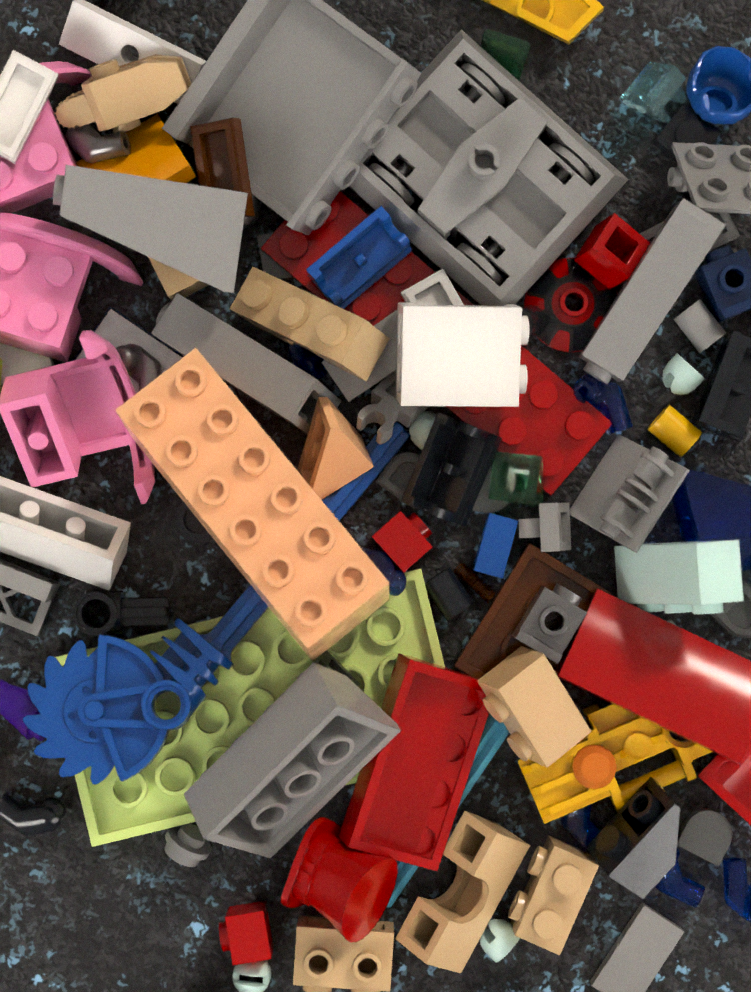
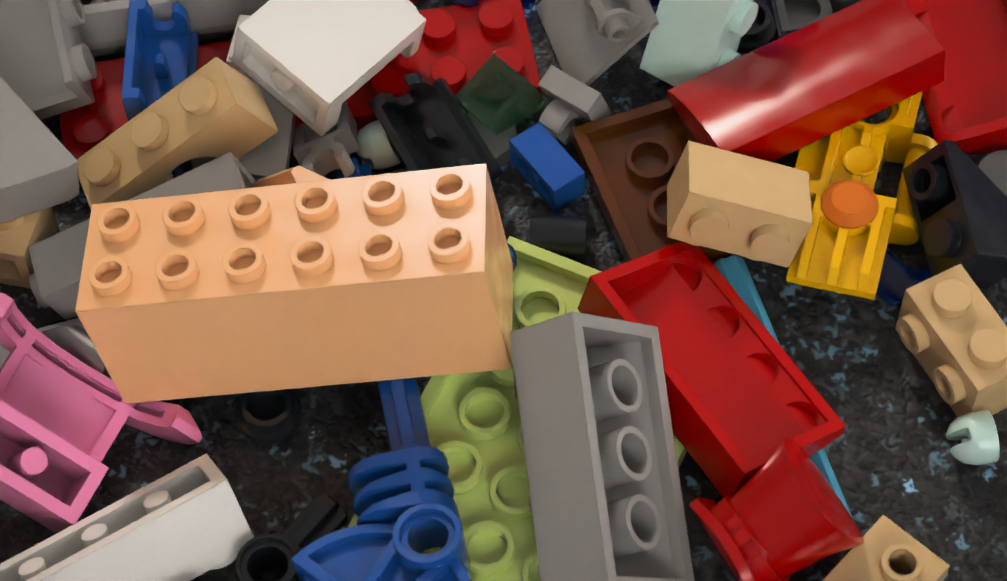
camera: 50 degrees left, 30 degrees down
tan arch [395,811,530,973] -> none
reddish brown leg [454,563,495,603] -> none
flat silver brick [512,583,587,664] -> none

